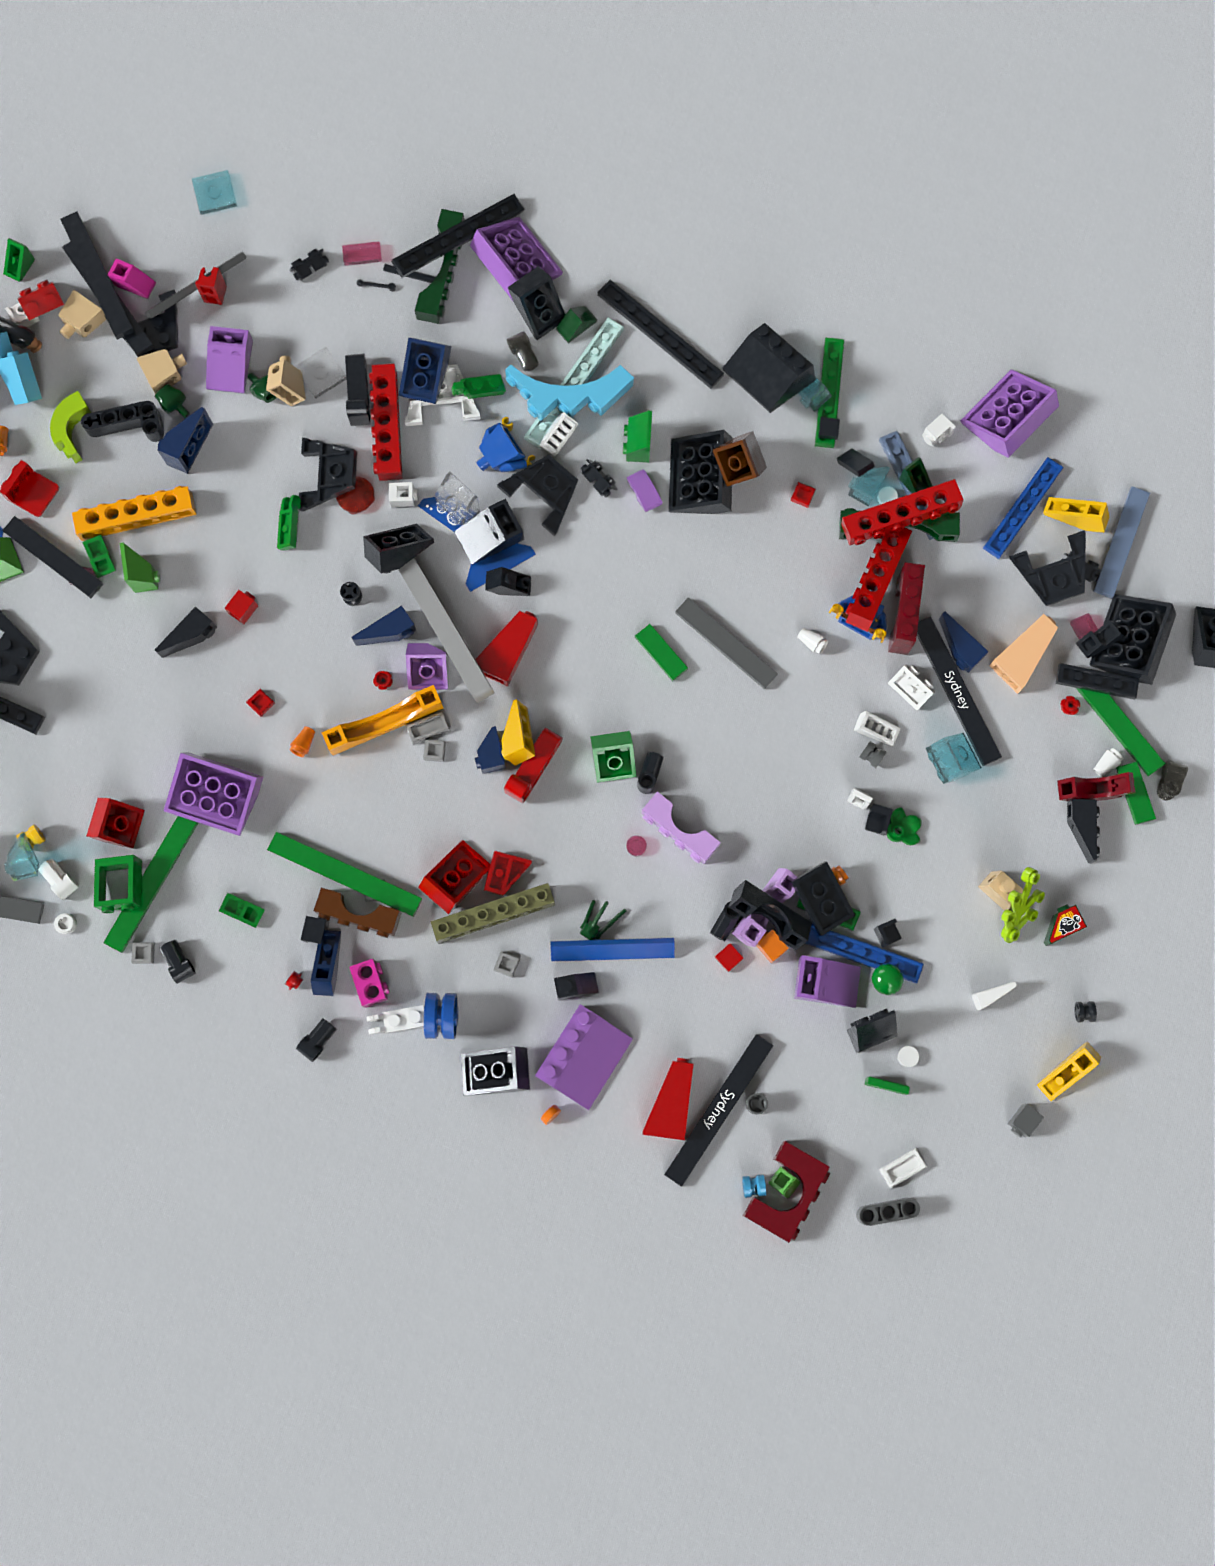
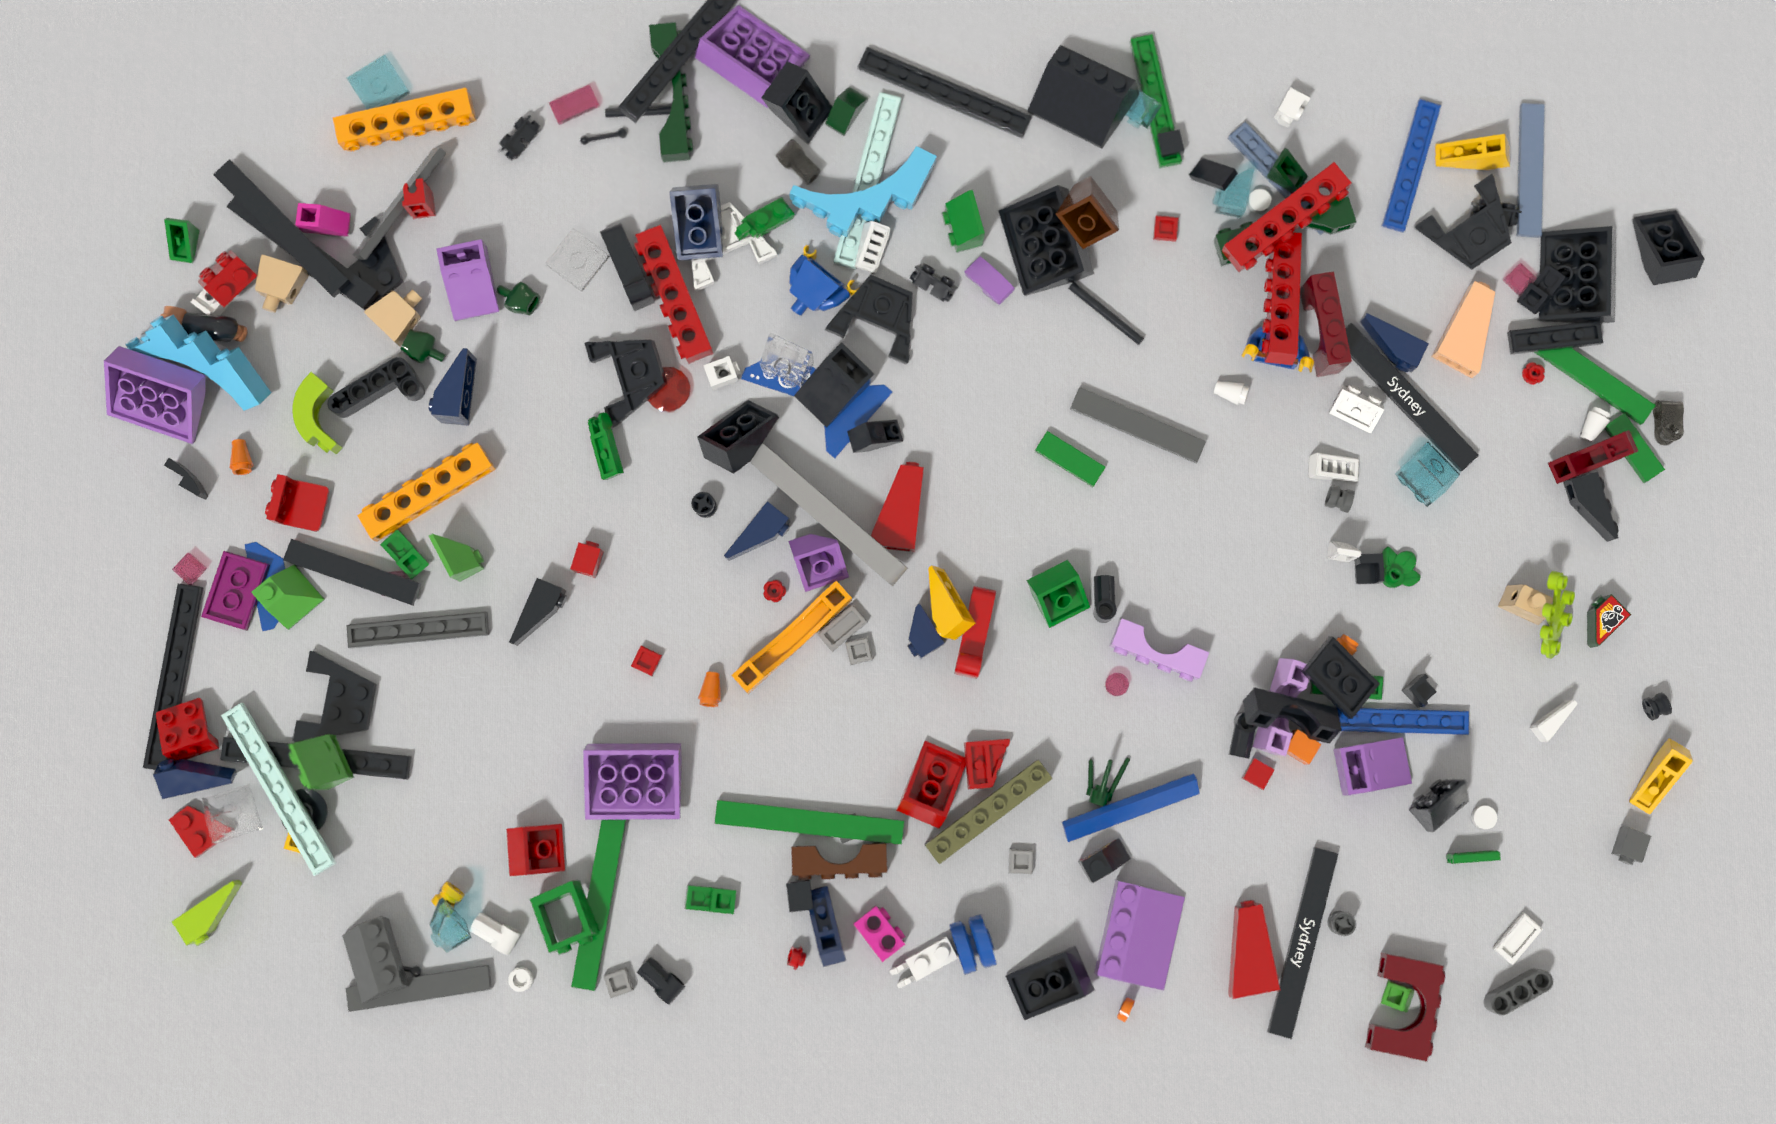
camera: 20 degrees left, 5 degrees up
tan torso [266,356,306,406] -> none
black piece [296,1018,337,1062] -> none
dark azure wheel [742,1175,766,1198] -> none
green hair [872,963,904,996] -> none
medium lavender slope [960,369,1059,458] -> none
none -> light orange brick [333,88,476,151]
none -> dark grey tile [346,612,489,648]
none -> black bar [1068,282,1145,345]

